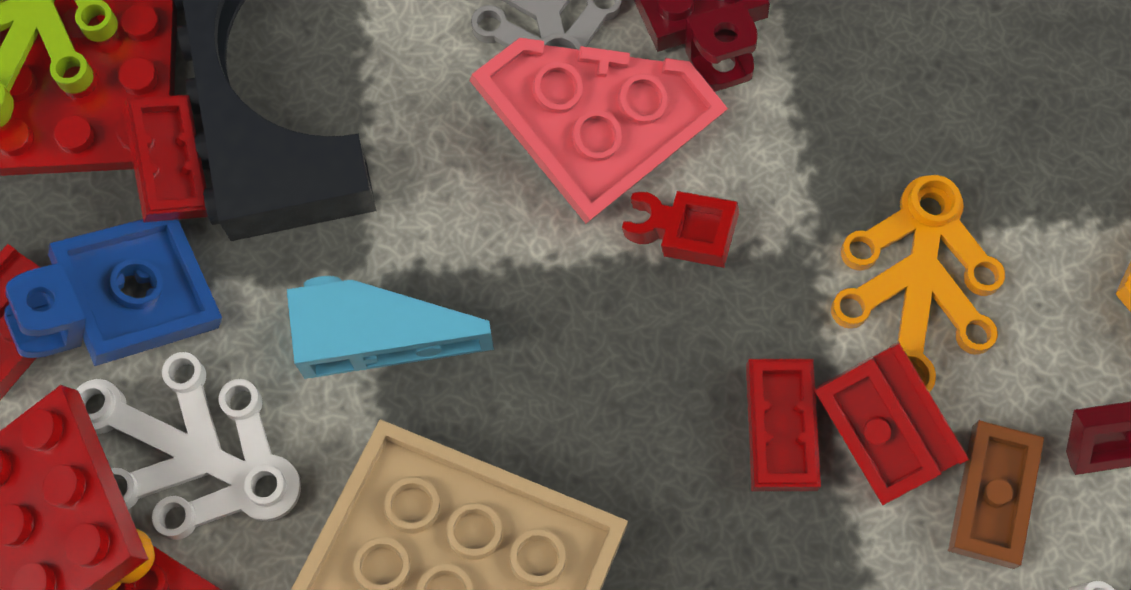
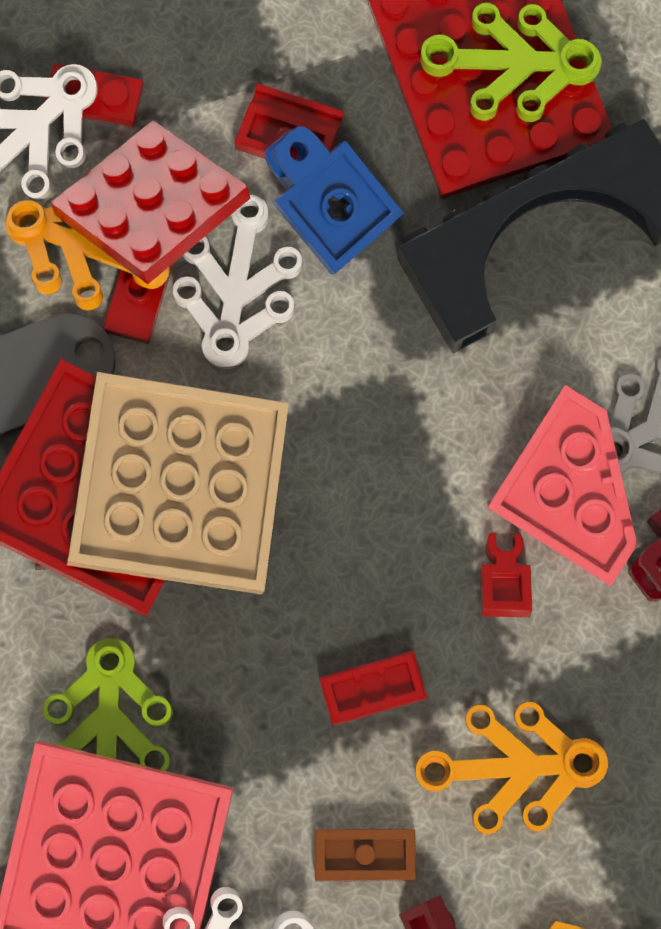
camera: 75 degrees right, 5 degrees up
red plate [123,95,208,223] -> none
medium azure slope [287,276,494,379] -> none
red plate [815,341,969,506] -> none

